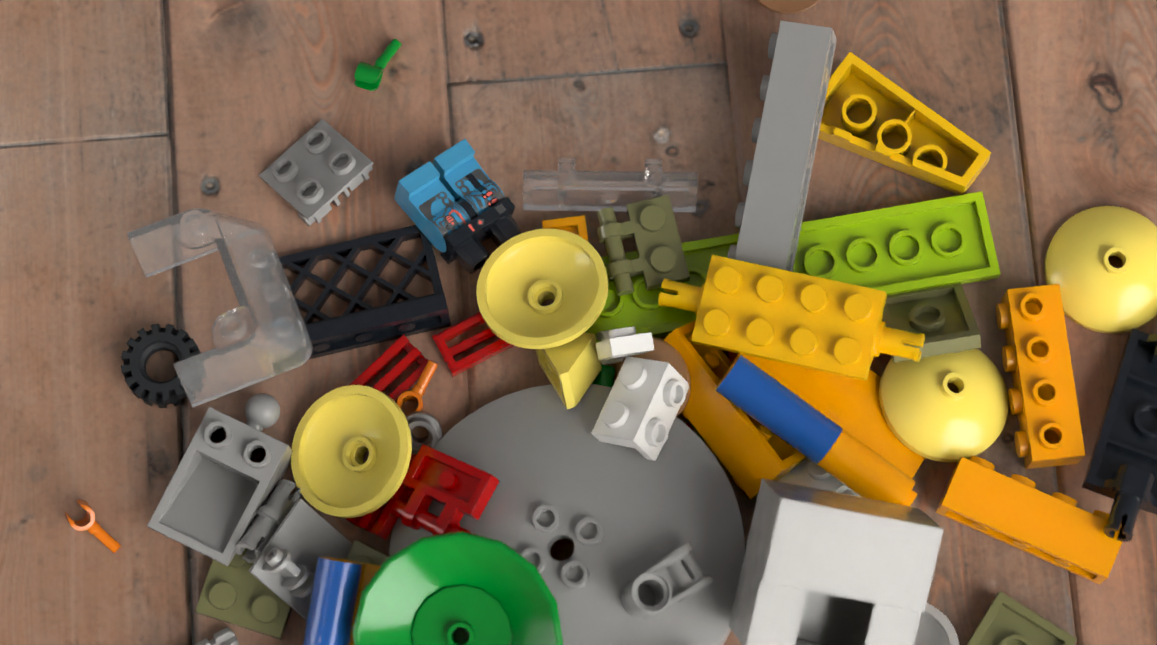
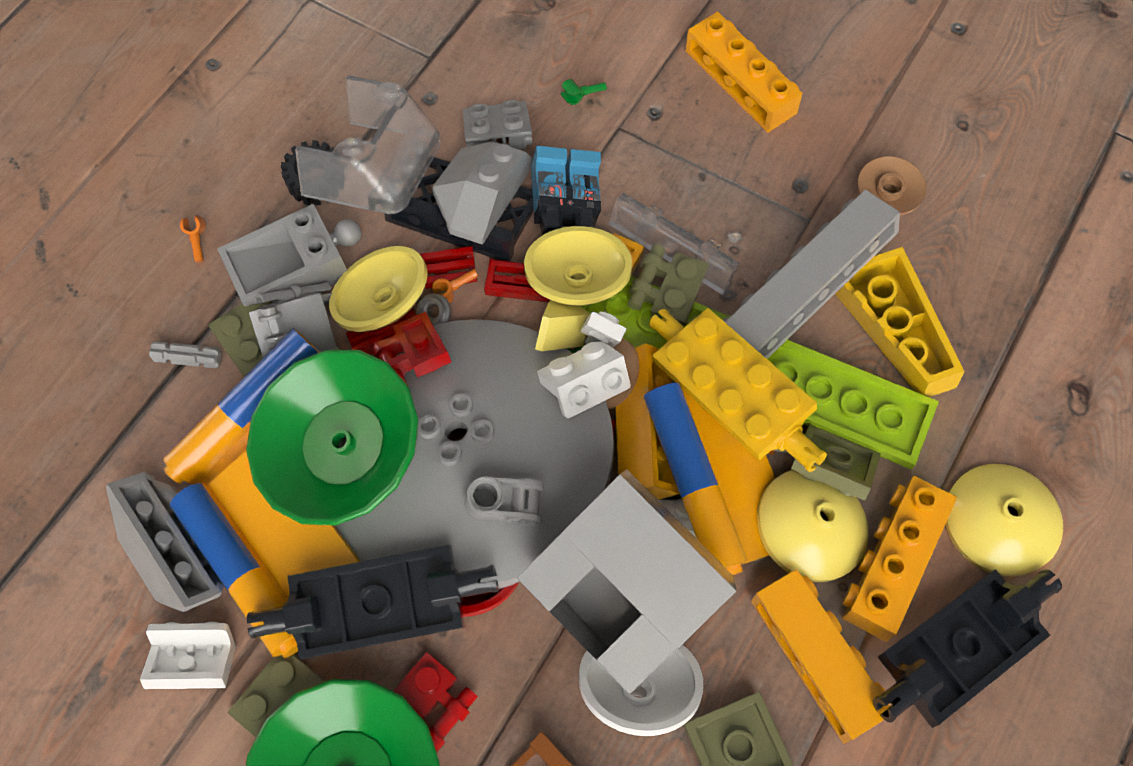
camera: 40 degrees right, 10 degrees down
none -> light grey wedge [433,142,533,244]

